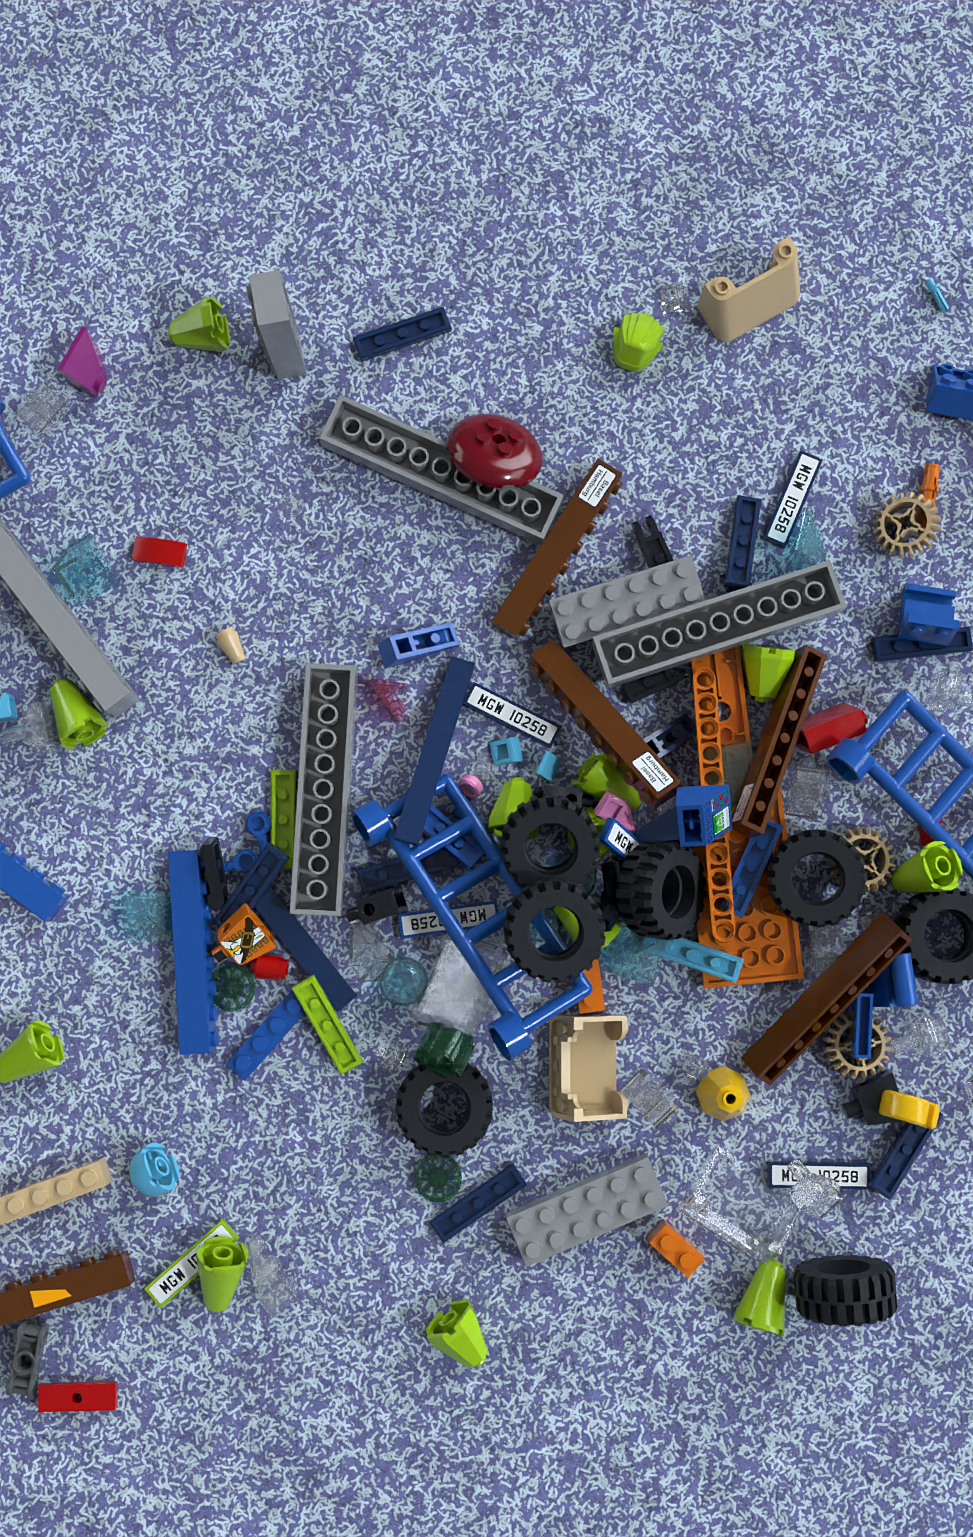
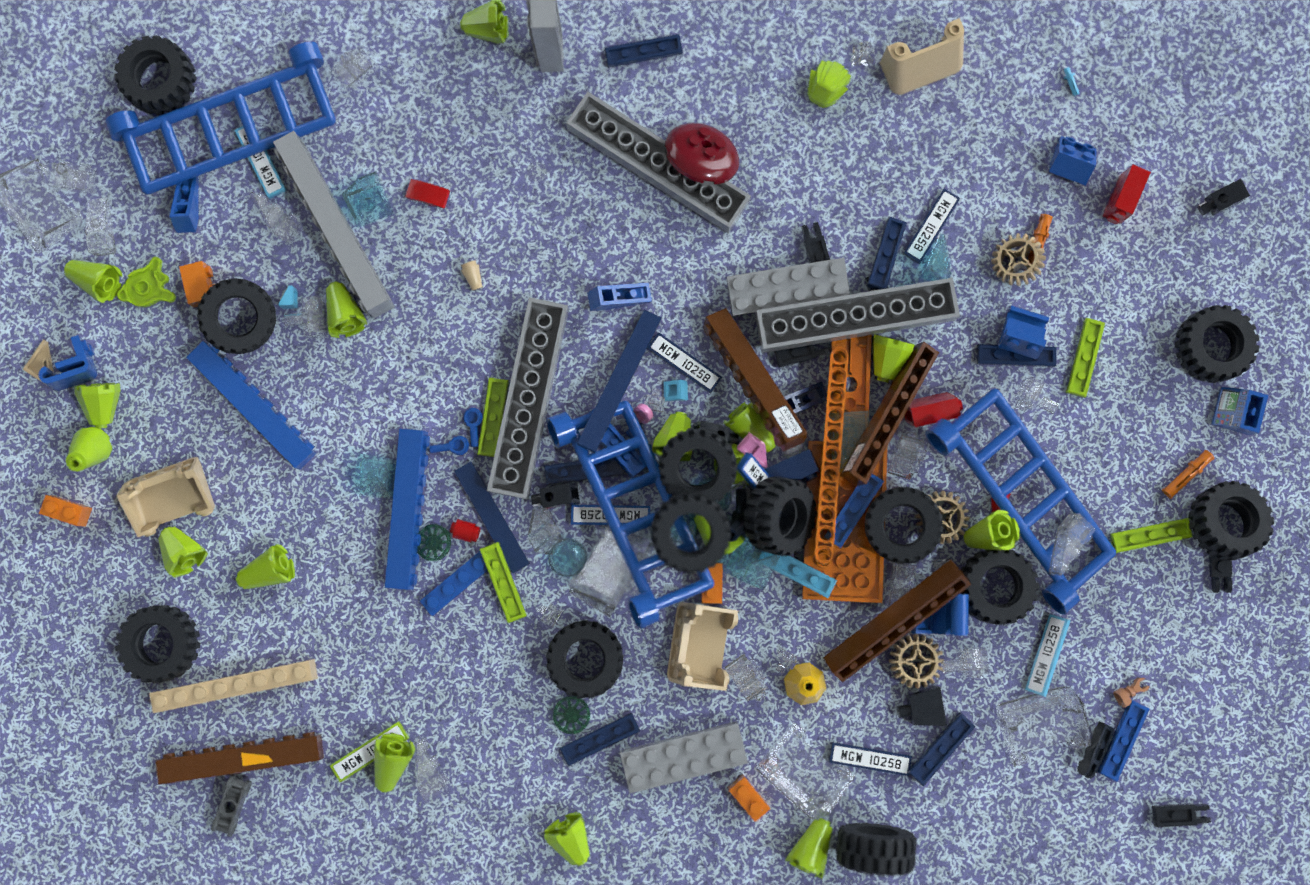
camera: 10 degrees right, 0 degrees up
red tile [38,1381,118,1412] -> none
magenta slope [58,326,107,398] -> none
medium azure cylinder [129,1142,180,1197] -> none
black hinge [200,836,229,910] -> none
torso [211,903,276,965] -> none
dark blue tile [213,842,290,927] -> none
clear pink slope [368,679,408,724] -> none
clear green brick [414,1022,475,1078] -> none
reddish brown brick [492,458,623,640] -> none
medium azure slope [535,751,561,782] -> none
blue slope [676,785,732,847] -> none
clear brick [787,1158,844,1219] -> none
blue piece [851,993,874,1059] -> none
yellow animal [879,1090,940,1130] -> none

